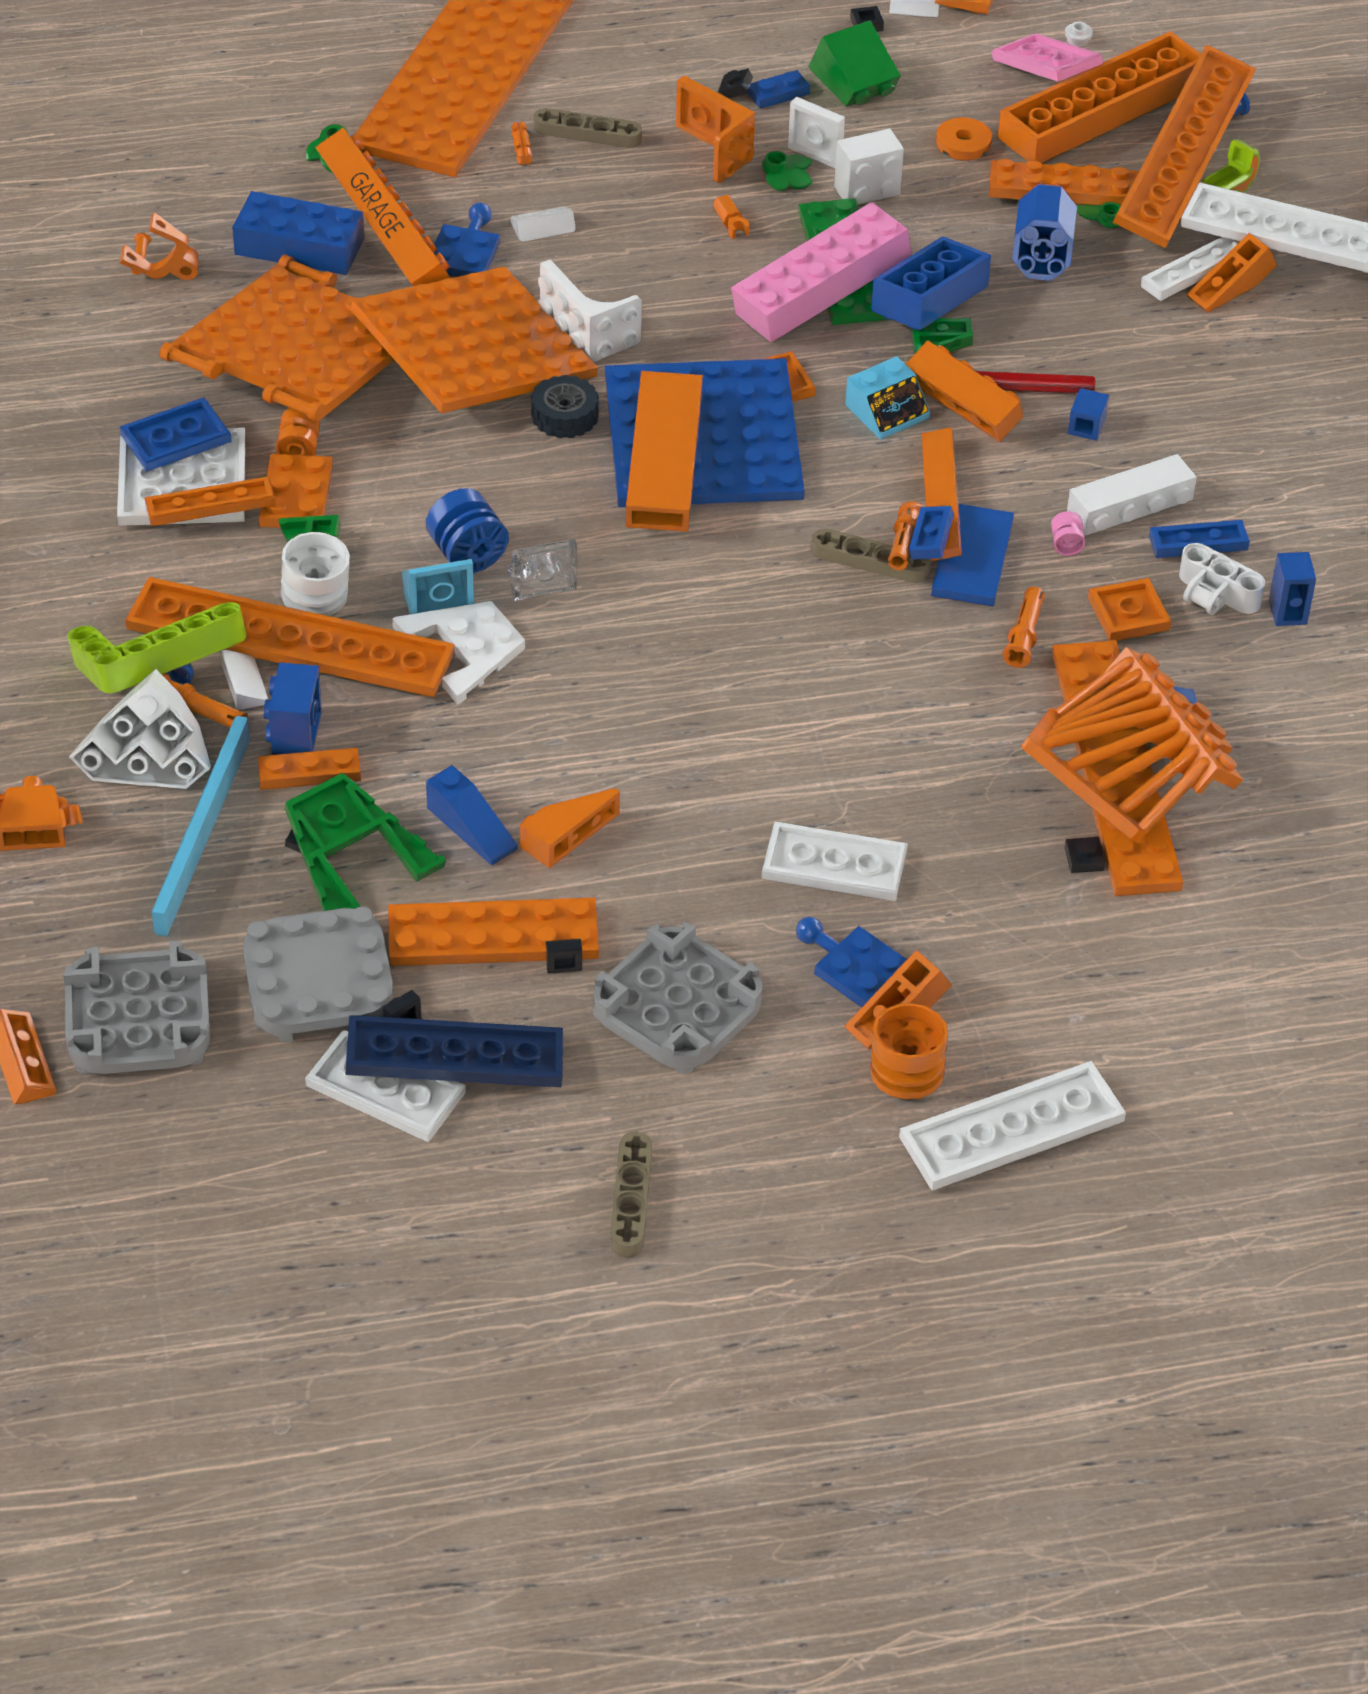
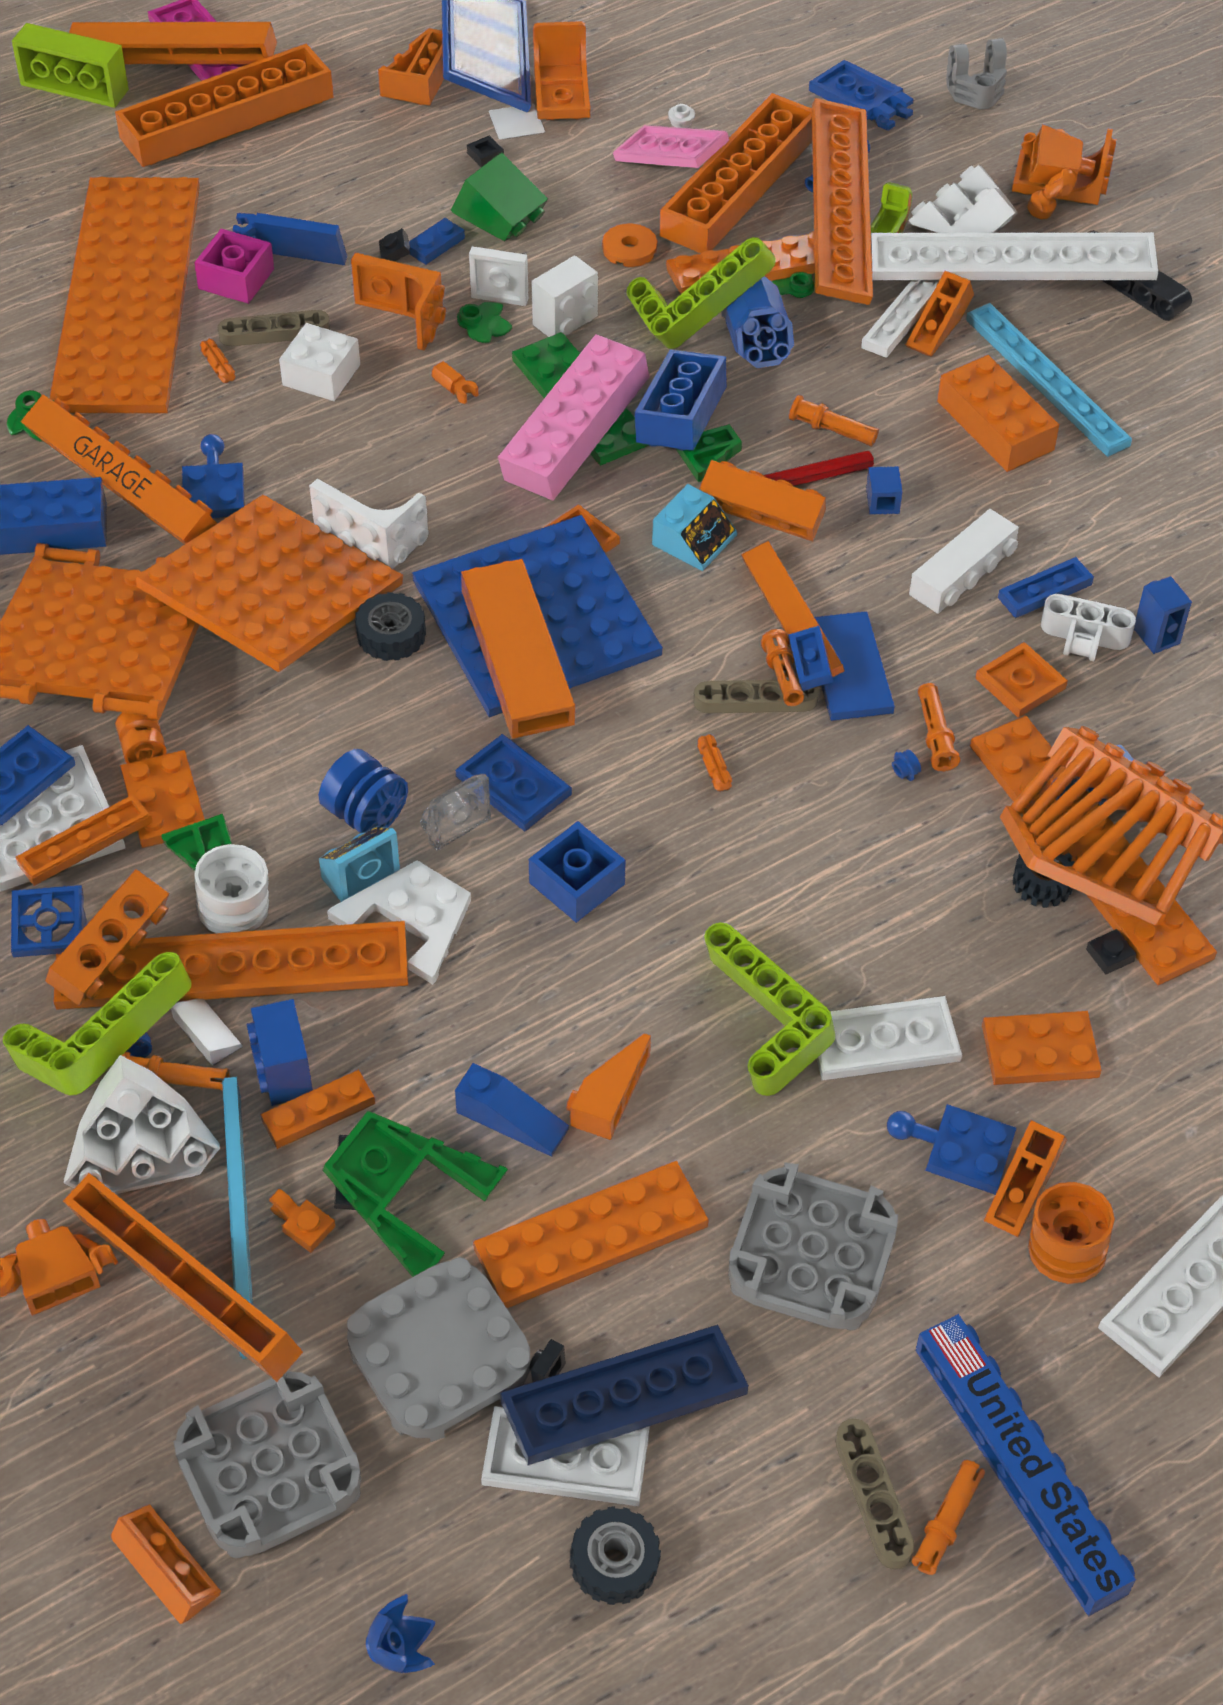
camera: 20 degrees left, 5 degrees up
white slope [510,206,576,242] -> none
black tile [546,939,582,973] -> none
bright pink wheel [1051,511,1085,556] -> none
none -> blue piece [11,885,87,958]
none -> orange brick [45,869,170,1006]
none -> orange brick [63,1173,303,1382]
none -> dark pink brick [194,228,274,304]
none -> blue tile [232,213,347,265]
none -> orange plate [269,1189,335,1253]
none -> white brick [279,323,360,401]
none -> blue piece [366,1594,435,1673]
none -> blue tile [455,734,572,832]
none -> blue brick [528,821,626,923]
none -> black wheel [569,1506,661,1605]
none -> lime beam [626,237,776,349]
none -> orange axle [697,734,732,792]
none -> lime beam [704,922,836,1096]
none -> orange pin [789,395,879,447]
none -> blue tile [809,60,913,131]
none -> blue plate [892,749,921,781]
none -> white brick [909,165,1018,233]
none -> orange pin [912,1460,985,1575]
none -> blue brick [915,1314,1136,1617]
none -> orange brick [937,355,1060,472]
none -> medium azure tile [966,303,1132,457]
none -> orange plate [982,1011,1102,1085]
none -> black wheel [1012,852,1075,908]

